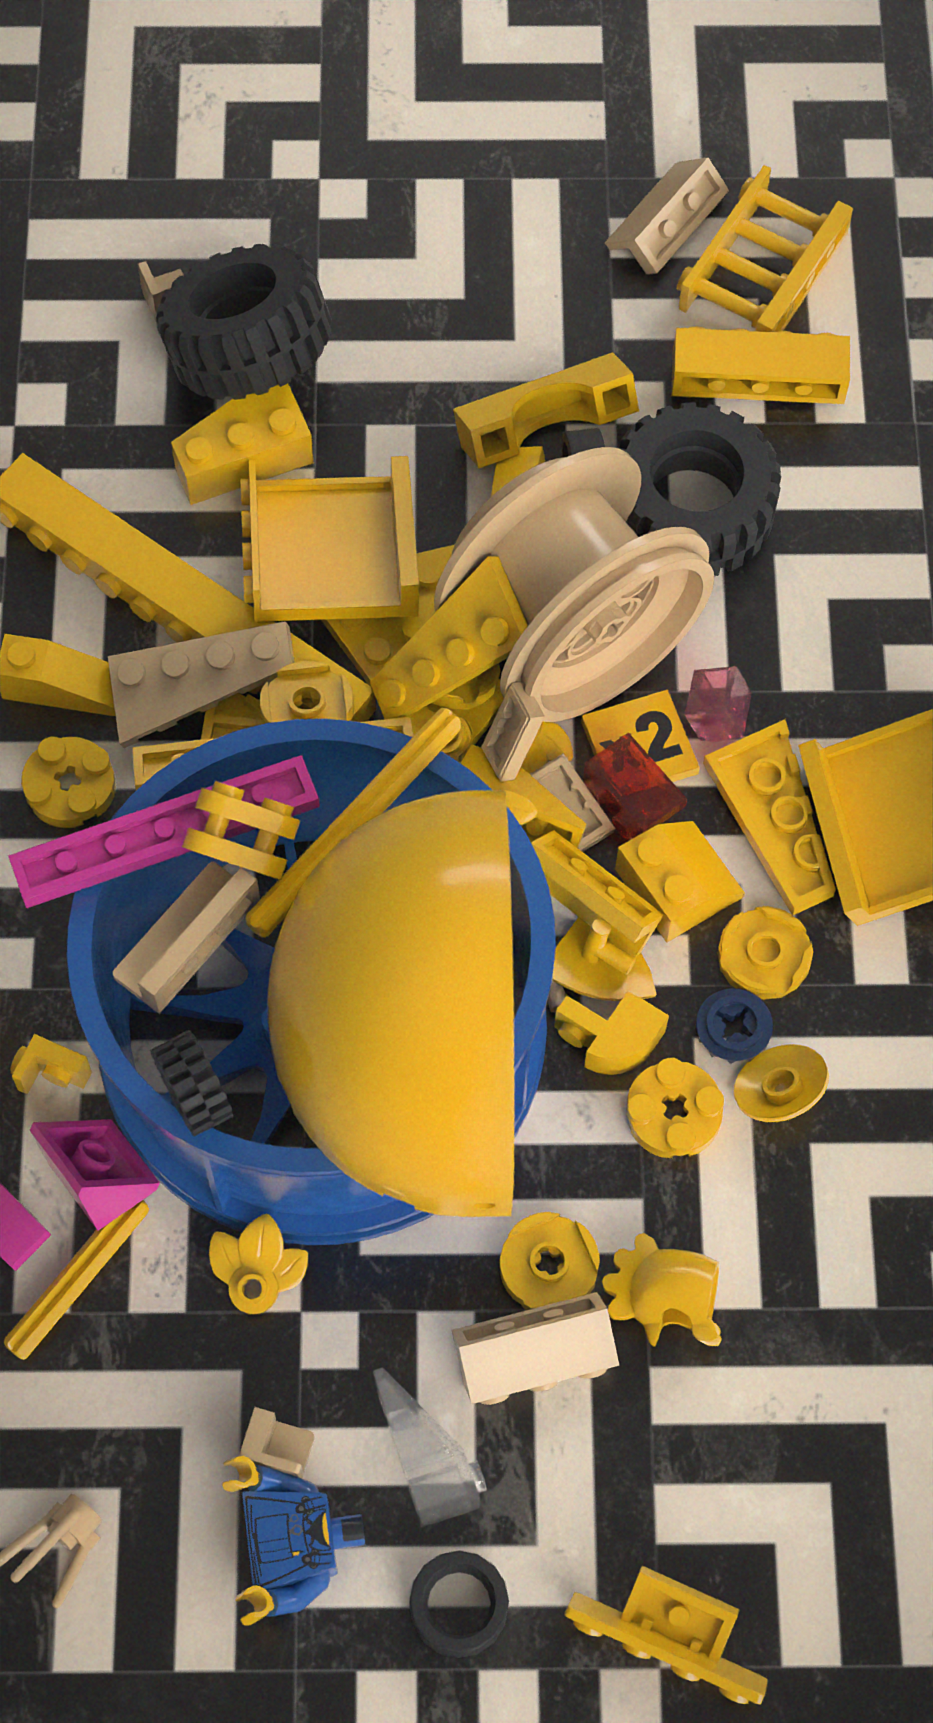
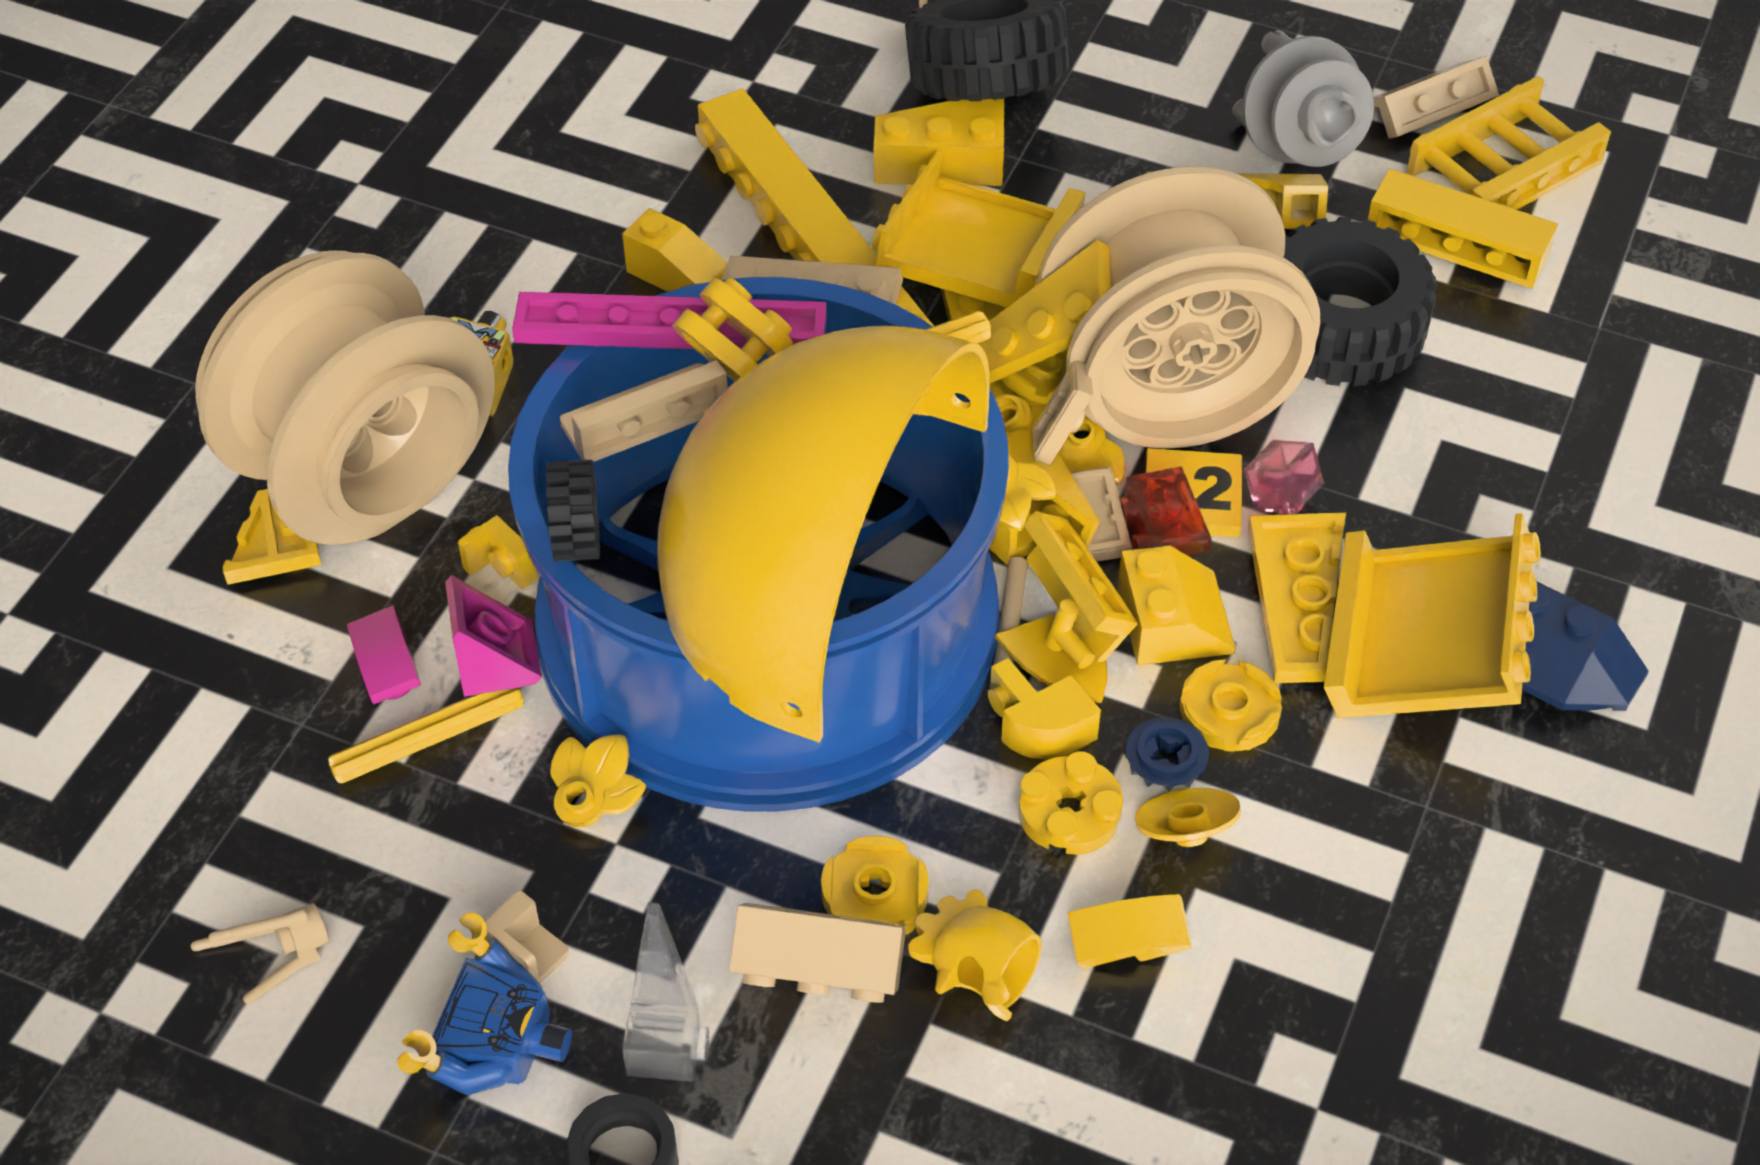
camera: 25 degrees right, 15 degrees down
none -> yellow slope [1067,895,1192,969]
none -> light grey piece [1232,30,1374,167]

